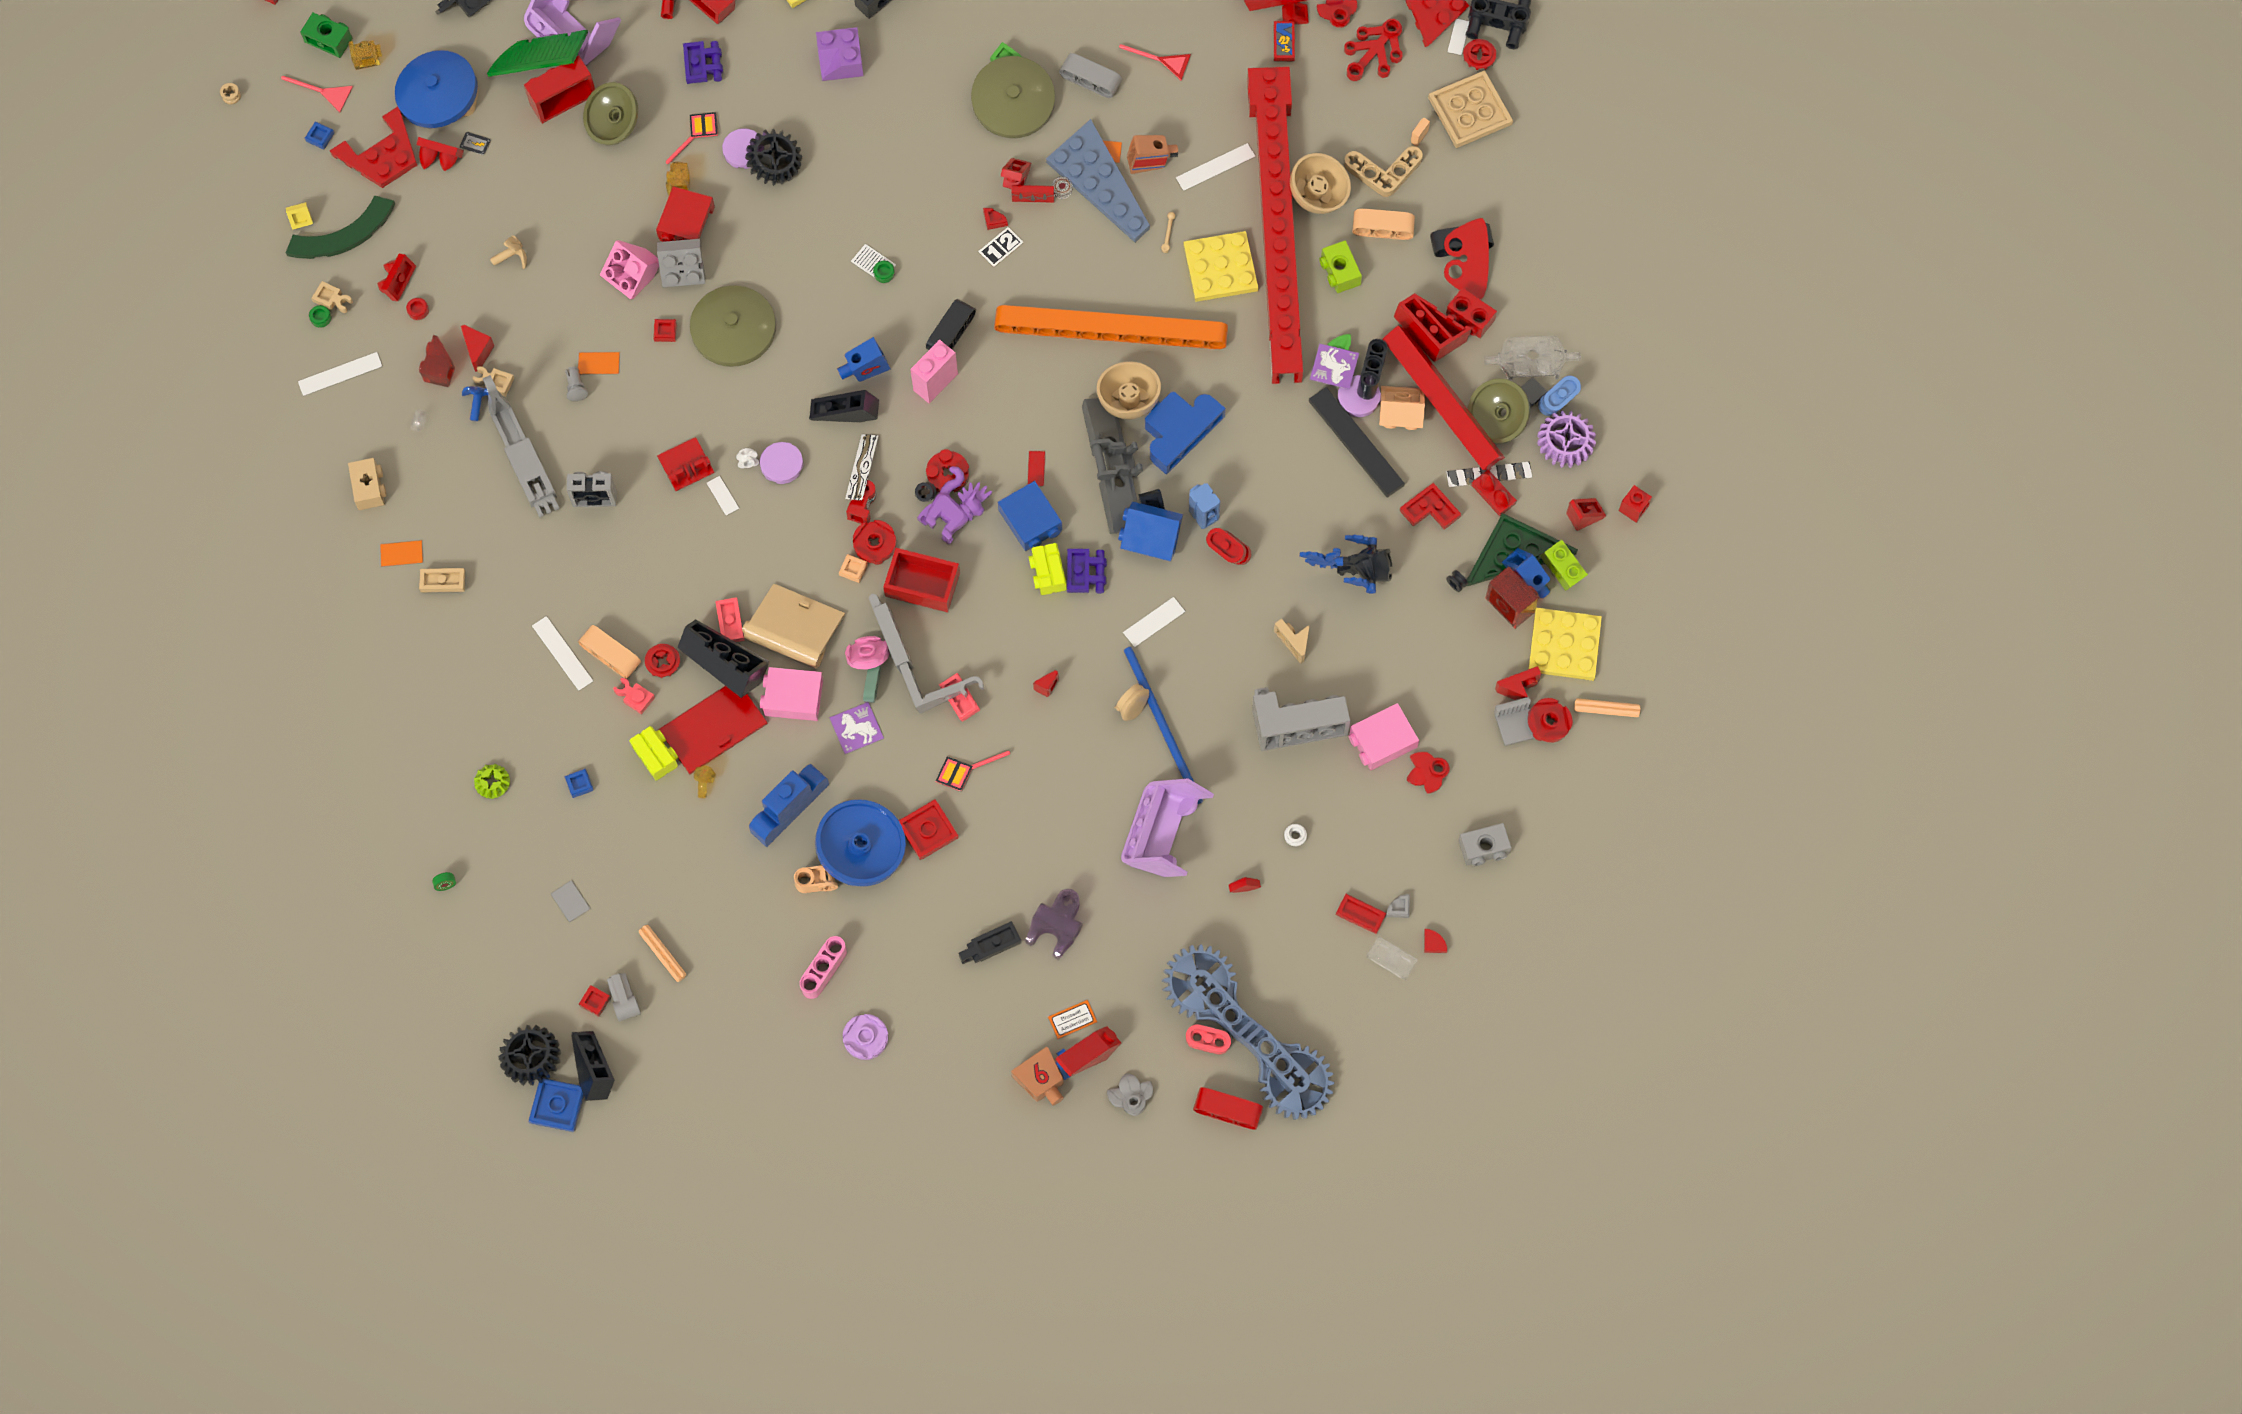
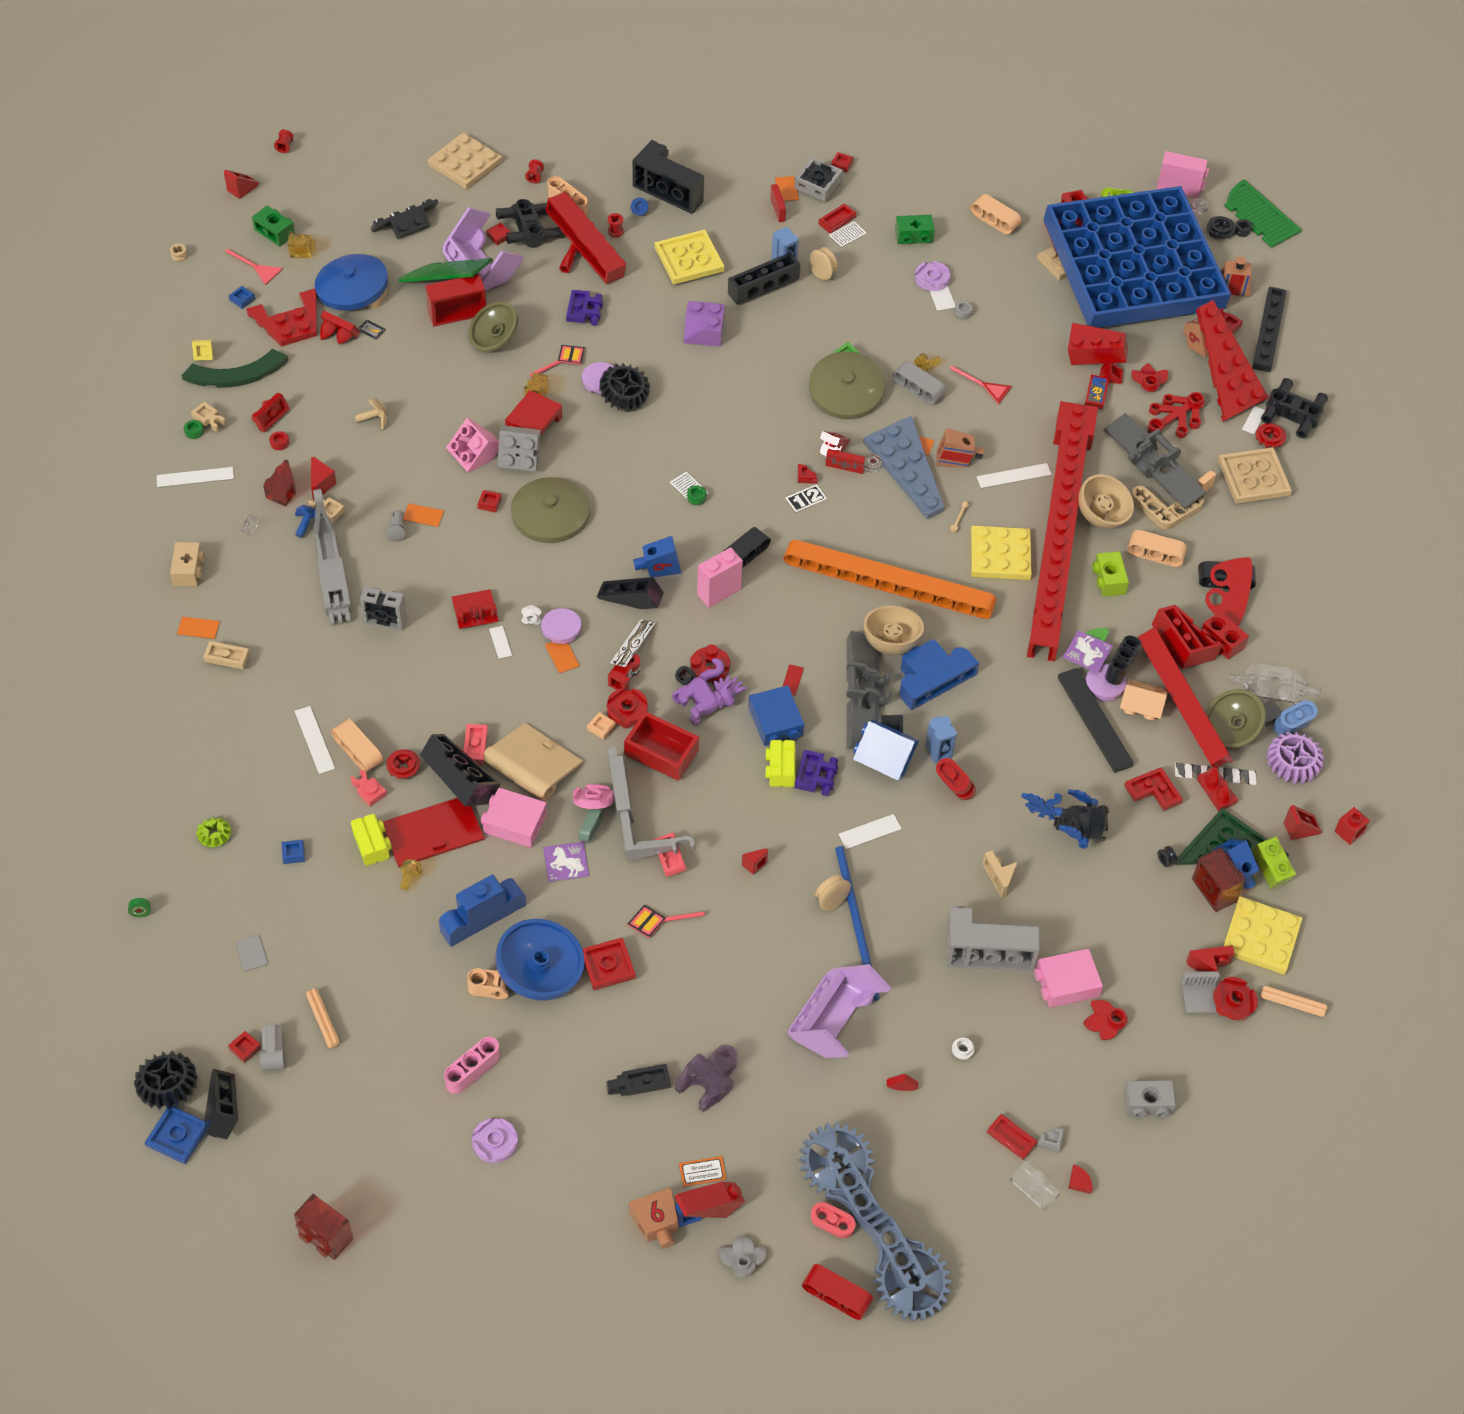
camera: 10 degrees right, 15 degrees down
none -> clear red brick [294,1194,353,1261]
none -> orange sticker [544,642,580,673]
none -> clear yellow plate [914,353,942,371]
none -> dark grey piece [1104,413,1206,509]

